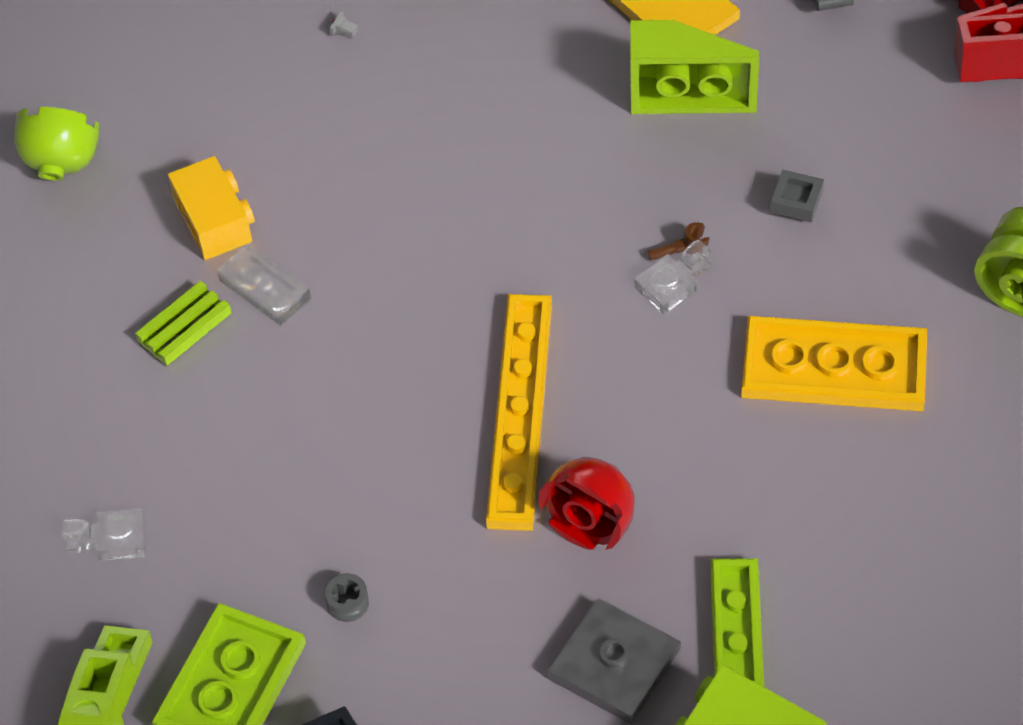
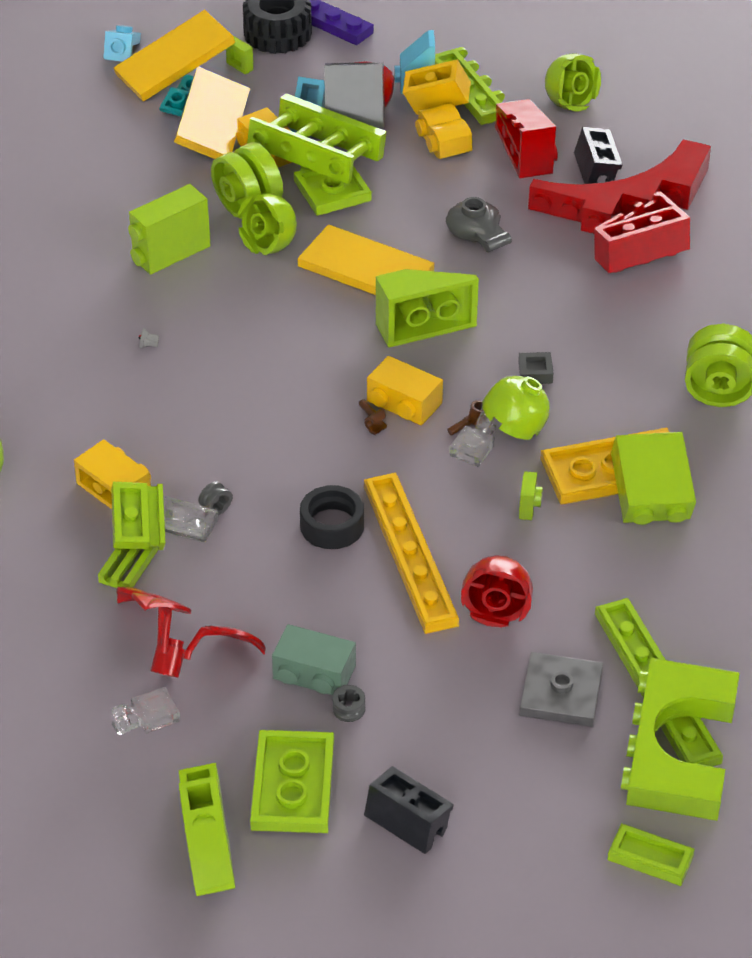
camera: 25 degrees left, 10 degrees down
none -> lime plate [111,482,166,550]
none -> red plant [116,587,266,678]
none -> dark grey bush [198,481,233,516]
none -> sand green brick [272,624,356,695]
none -> black tyre [300,485,364,549]
none -> reddish brown hand [359,399,387,435]
none -> yellow brick [367,355,443,426]
none -> lime cylinder [482,376,550,440]
none -> lime plate [519,471,543,520]
none -> lime brick [611,432,696,525]

